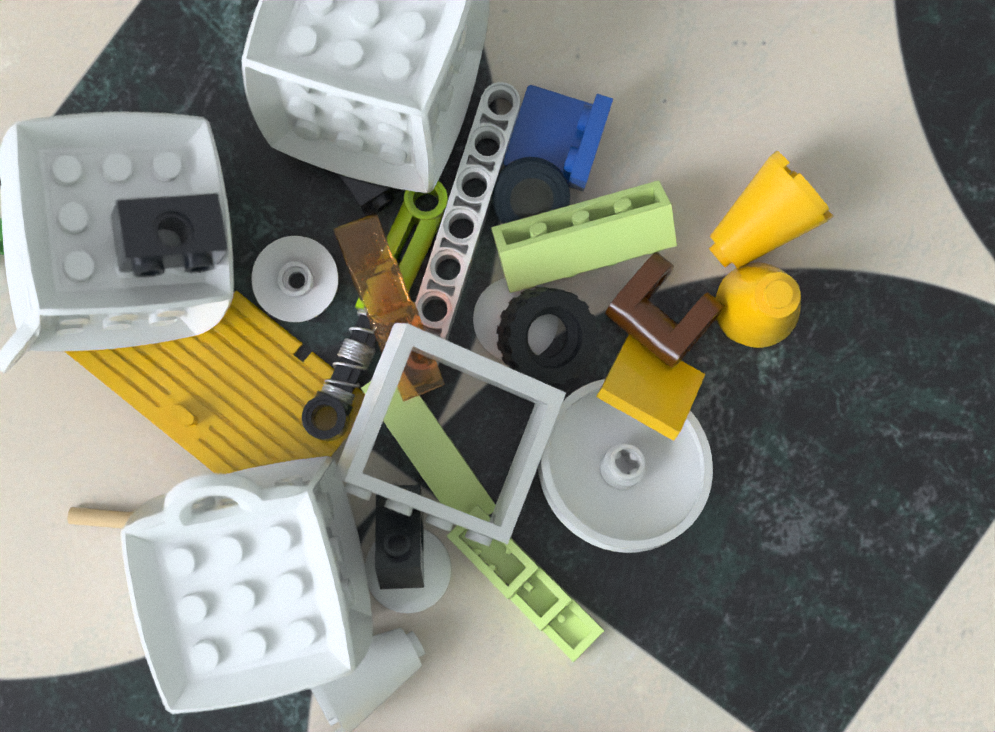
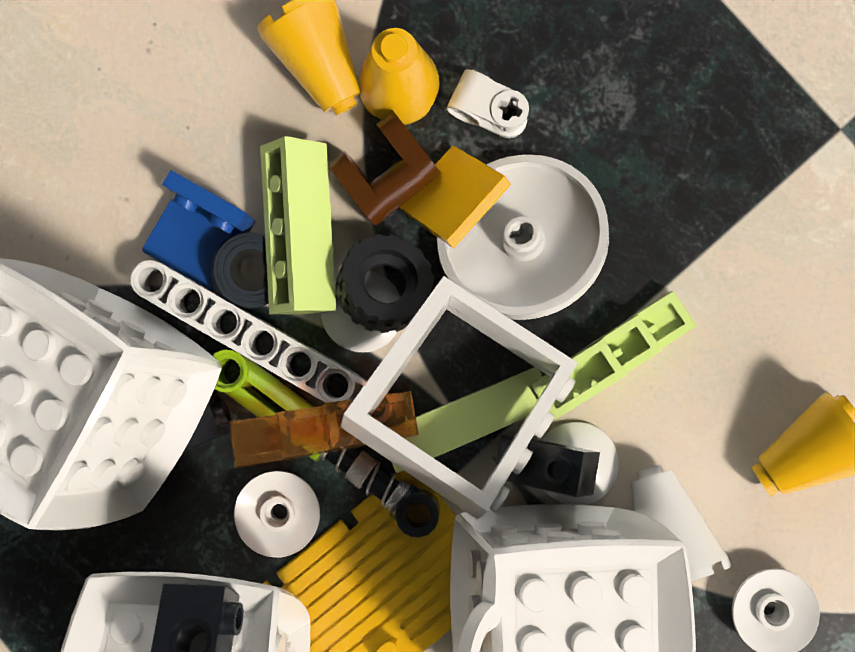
camera: 75 degrees left, 0 degrees up
none -> white piece [446,69,529,138]

